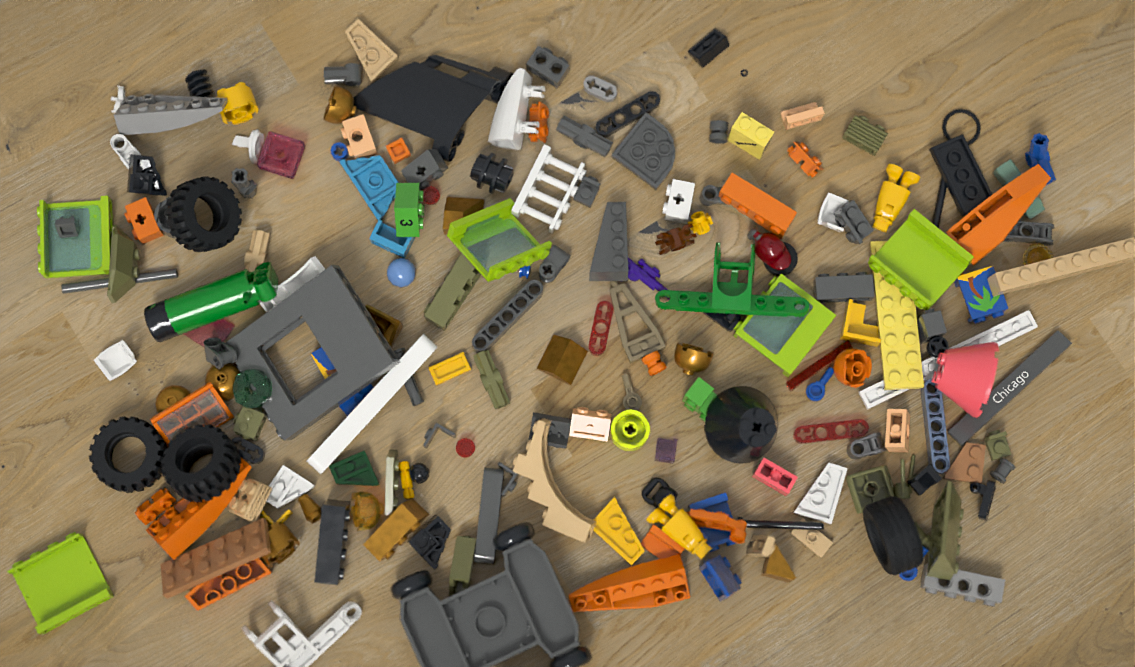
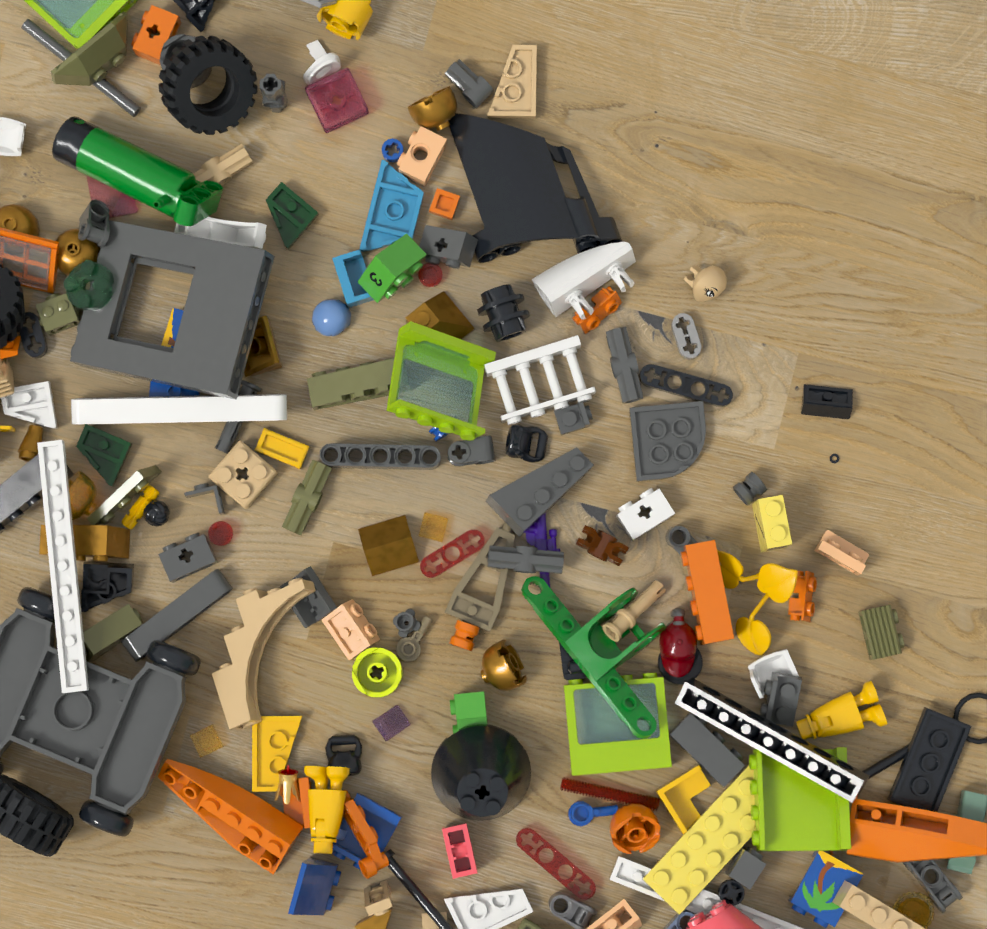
camera: 50 degrees right, 5 degrees up
dark grey bracket [498,462,518,497] -> none
dark grey brick [526,46,570,89] -> none
yellow gear [688,211,713,235] -> none
none -> white plate [37,440,89,693]
none -> dark grey brick [158,533,218,583]
none -> clear yellow tile [190,724,224,758]
none -> tan brick [209,441,277,509]
none -> dark green wing [266,182,319,250]
none -> pearl gold piece [274,765,301,804]
none -> dark grey plate [393,609,421,638]
none -> clear yellow tile [418,512,448,542]
none -> dark grey piece [487,545,564,574]
none -> black piece [505,425,548,463]
none -> tan pin [602,580,666,642]
none -> black brick [675,678,869,803]
none -> tan piece [683,265,727,302]
none -> yellow plant [717,550,798,656]

